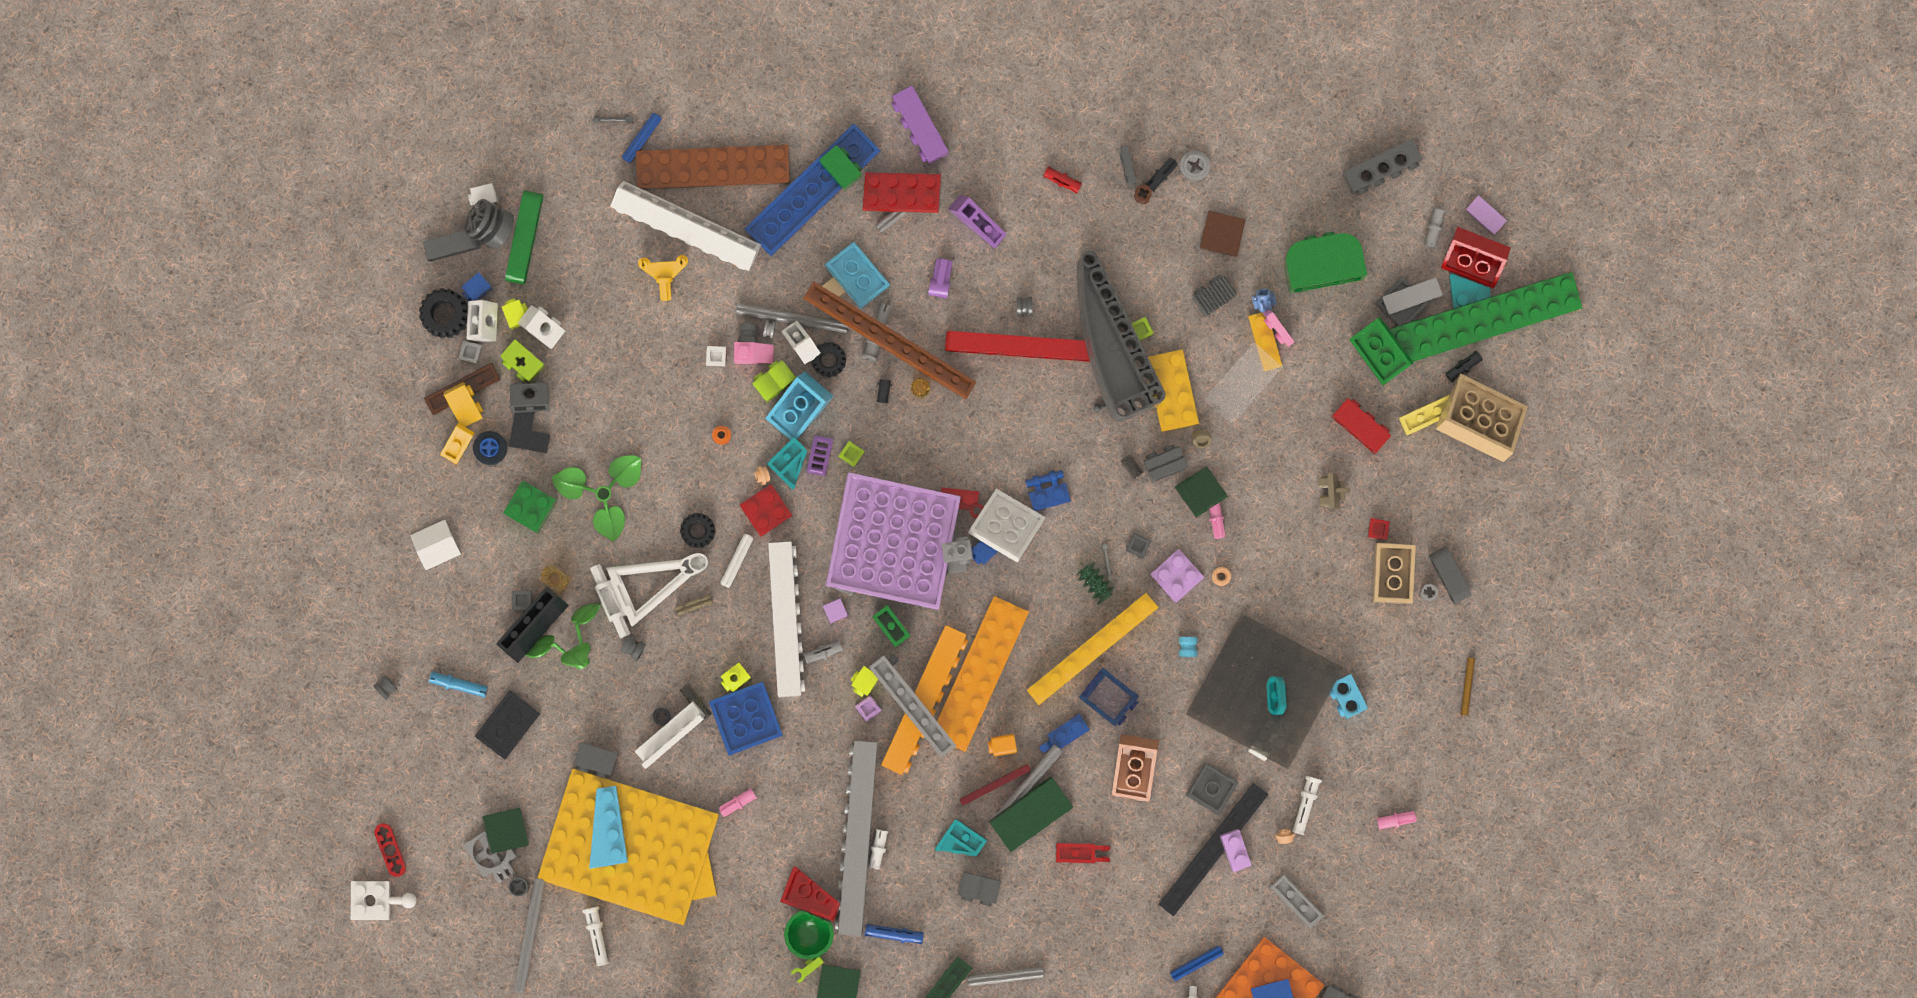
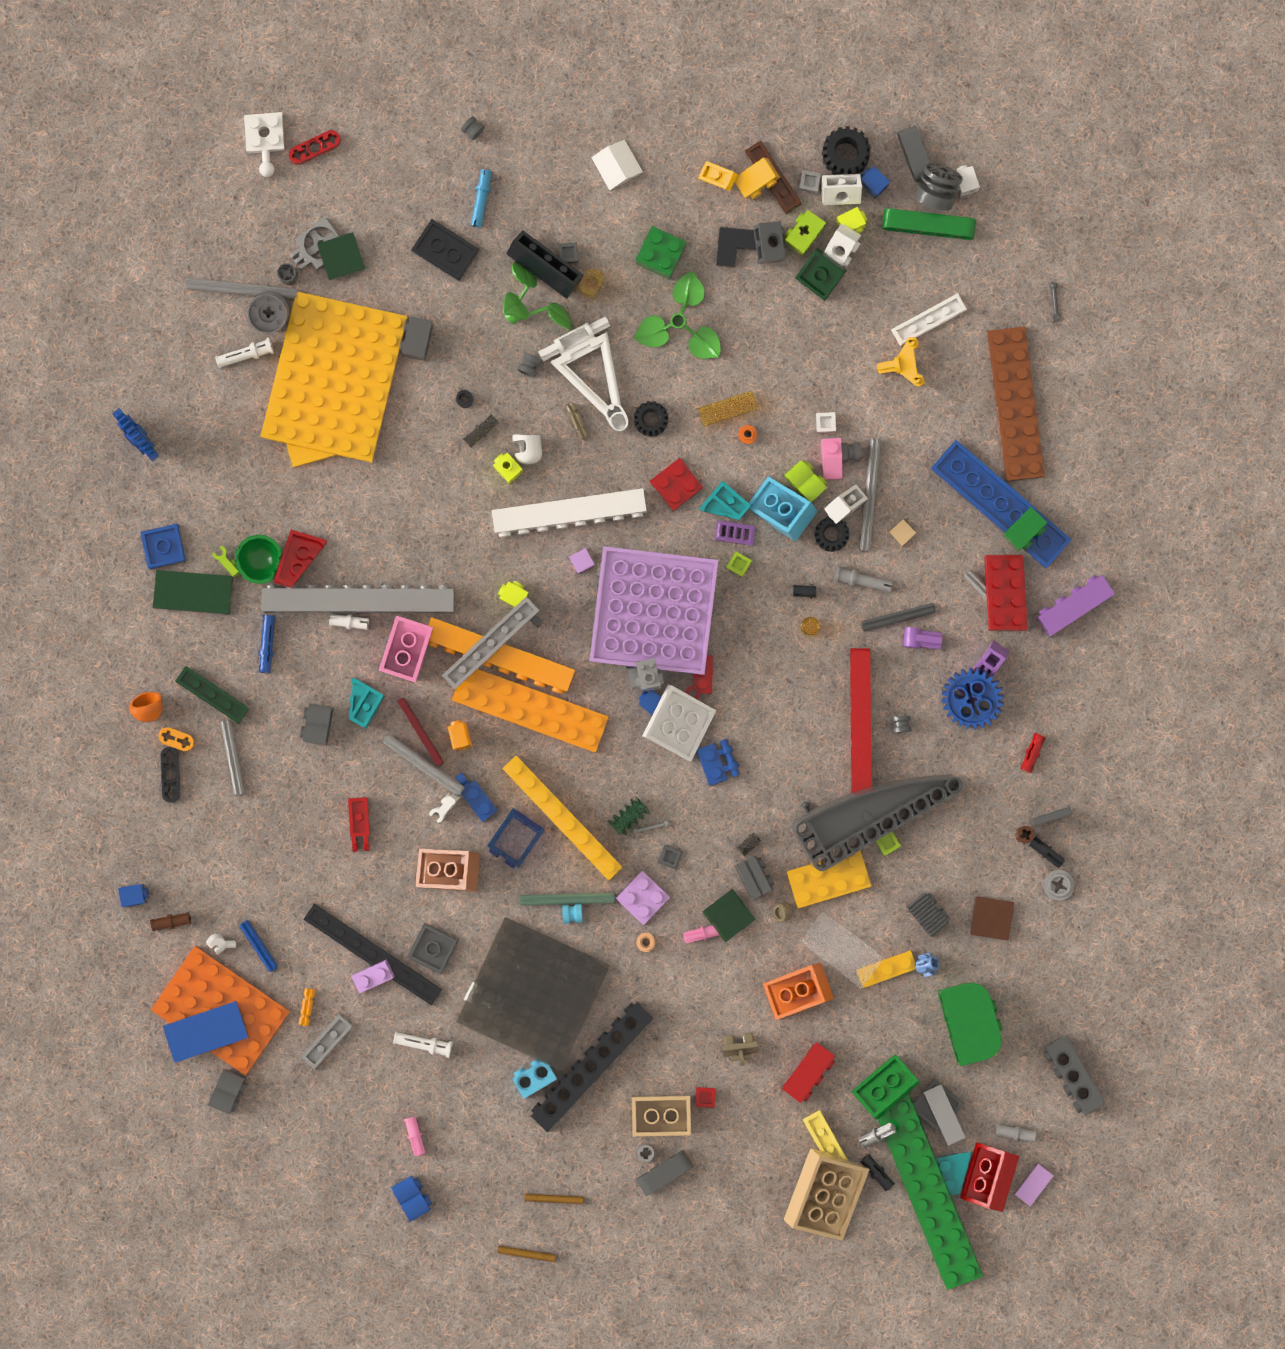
camera: 85 degrees right, 0 degrees up
black wheel [473,431,507,465] -> none
medium azure wing [589,786,628,869] -> none
white brick [610,181,761,271] -> none
blue axle [622,113,662,163] -> none
white fence [635,701,706,769] -> none
blue plate [709,681,783,756] -> none
bright pink axle [719,788,757,817] -> none
white axle [721,534,753,588] -> none
light nougat plate [754,466,770,485] -> none
light grey bush [763,320,776,339] -> none
dark orange plate [803,281,976,399] -> none
light grey pin [803,640,843,665] -> none
medium azure tile [824,242,890,309] -> none
lavender tile [855,695,882,722] -> none
green brick [872,605,911,648] -> none
dark green tile [989,776,1073,852] -> none
bright pink plate [1263,309,1294,347] -> none
teal plate [1266,676,1287,715] -> none
light nougat plate [1275,829,1295,844] -> none
none -> flat silver wheel [247,291,290,334]
none -> light orange axle [299,988,315,1026]
none -> bright pink slope [379,616,433,682]
none -> blue brick [391,1175,432,1222]
none -> white plate [429,793,462,823]
none -> pearl gold bar [497,1246,556,1262]
none -> white helmet [512,435,542,465]
none -> sand green axle [519,892,615,906]
none -> black brick [530,1002,654,1132]
none -> clear yellow plate [698,391,758,427]
none -> orange slope [763,962,834,1020]
none -> dark green tile [795,248,847,301]
none -> light grey axle [859,1123,896,1148]
none -> dark grey axle [861,603,936,631]
none -> white tile [891,293,967,347]
none -> blue gear [941,667,1004,730]

